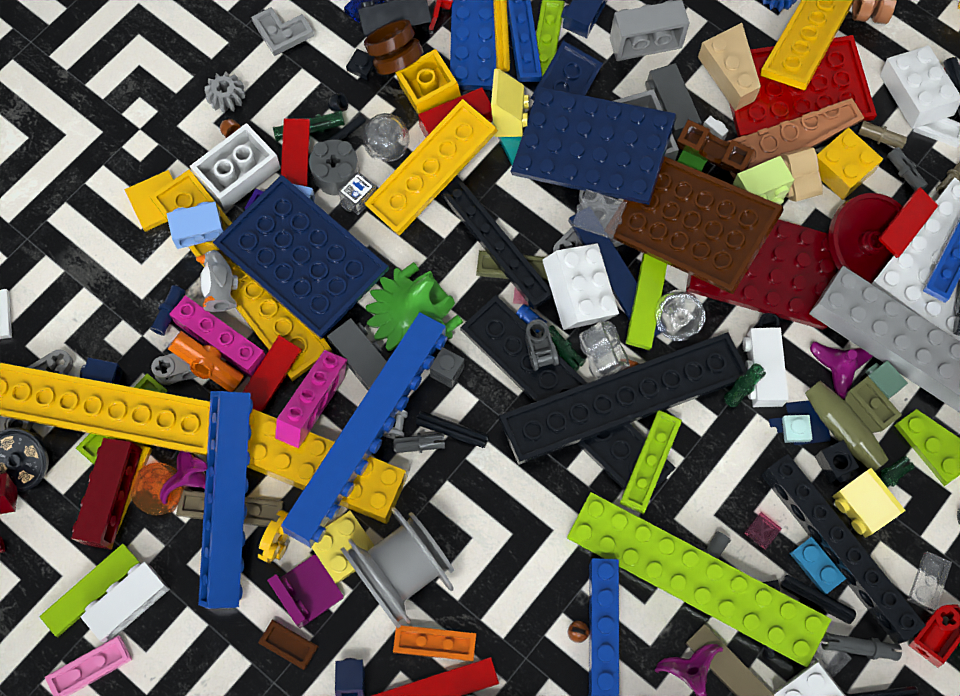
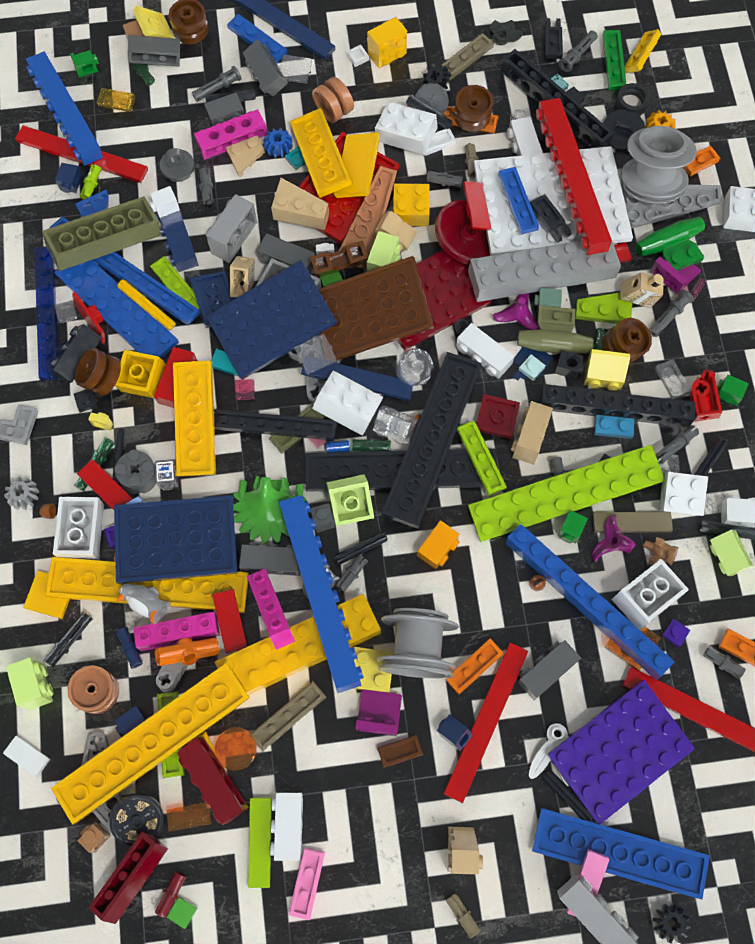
camera: 45 degrees left, 0 degrees up
magenta piece [160,451,207,504] -> none
light blue brick [166,202,224,249] -> none
blue brick [198,391,253,609] -> none
yellow plate [258,510,289,563] -> none
black hinge [328,92,348,113] -> none
clear cylinder [363,113,410,162] -> none
light yellow slope [491,69,529,137] -> none
dark grey piece [525,319,559,371] -> none
lime tile [625,253,667,350] -> none
clear green pin [724,363,766,407] -> none
clear pink tile [744,512,782,550] -> none
black axle [780,575,856,624] -> none
dark tan axle [858,120,907,149] -> none
none -> yellowish green brick [6,658,54,710]
none -> black pin [44,612,93,668]
none -> nougat wheel [67,665,119,715]
none -> light yellow plate [88,412,113,431]
none -> clear orange plate [166,803,212,832]
none -> tan torso [230,256,255,298]
none -> clear pink plate [235,379,255,400]
none -> teal tile [285,146,306,170]
none -> yellowish green brick [326,475,374,526]
none -> yellow tile [334,132,380,198]
none -> light orange brick [417,520,460,569]
none -> dark red plate [476,394,520,439]
none -> tan wedge [511,401,553,465]
none -> green brick [558,510,588,544]
none -> reddish brown wheel [603,317,652,364]

